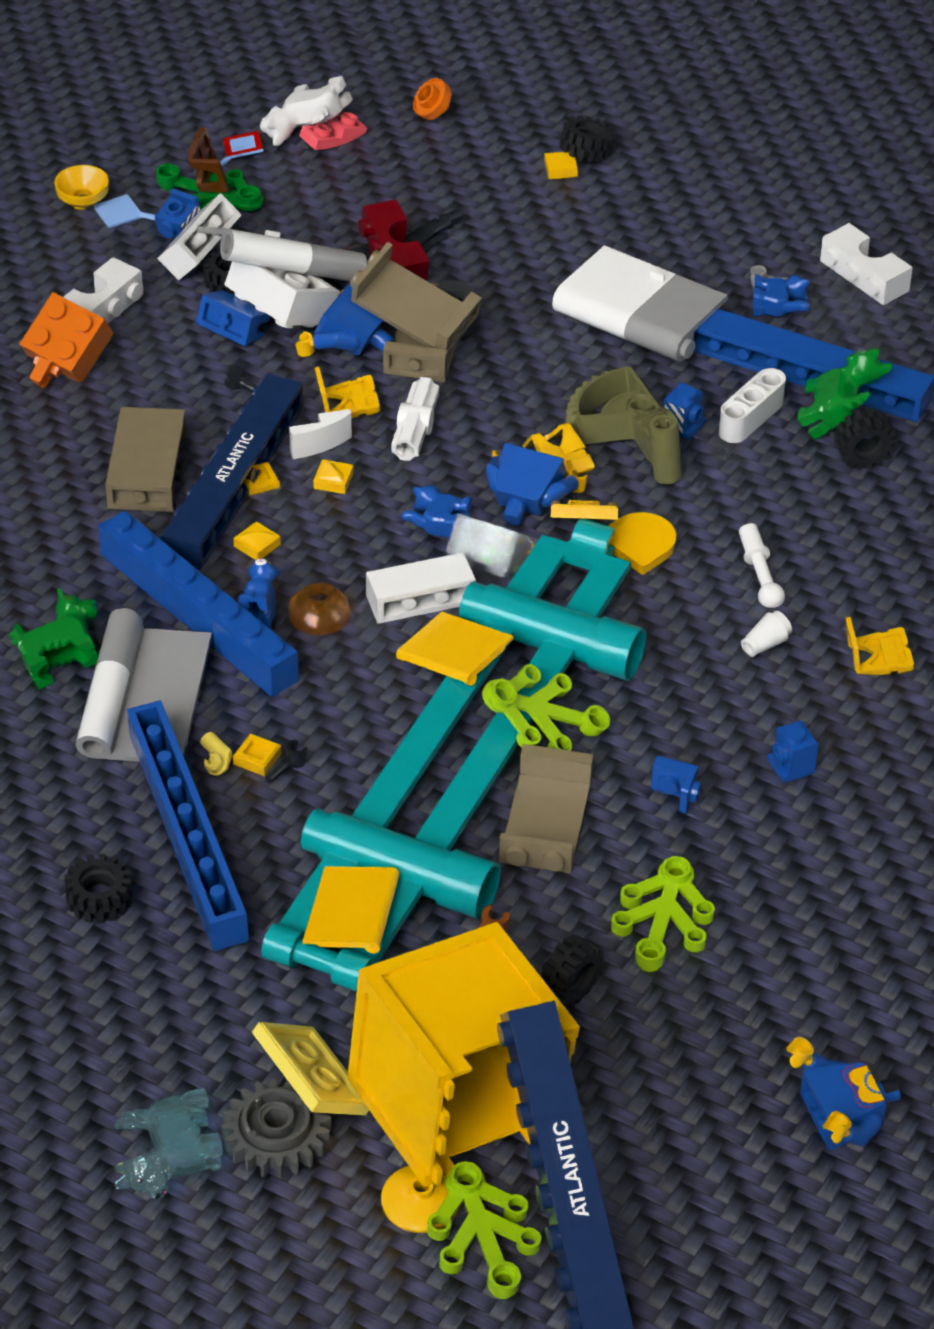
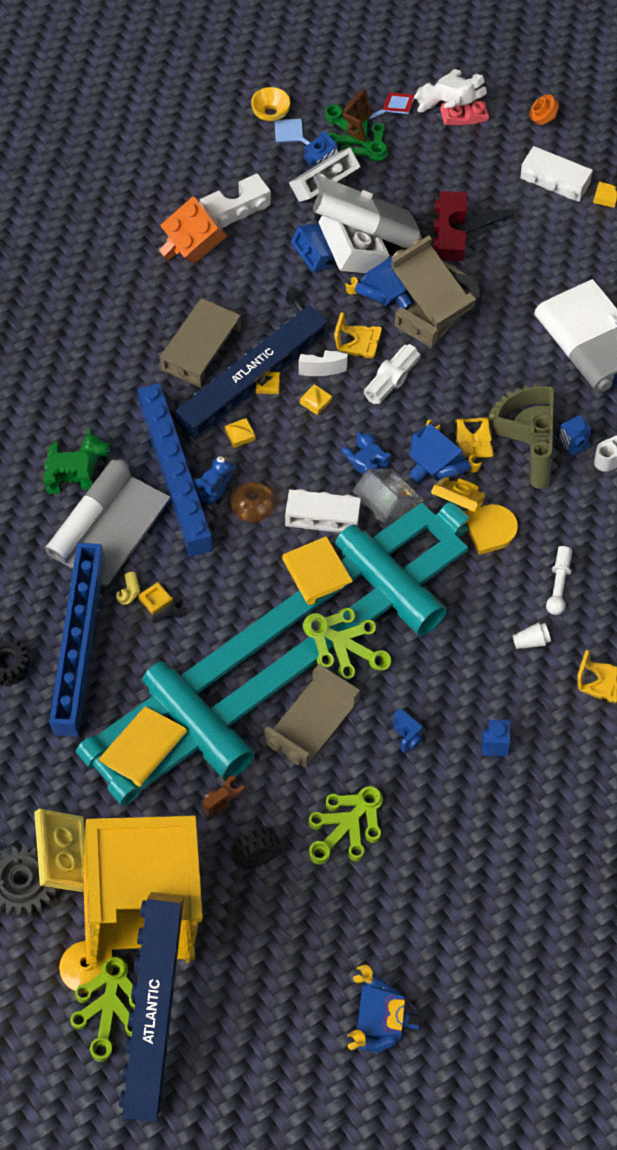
camera: 25 degrees right, 15 degrees up
none -> white brick [520,146,593,202]

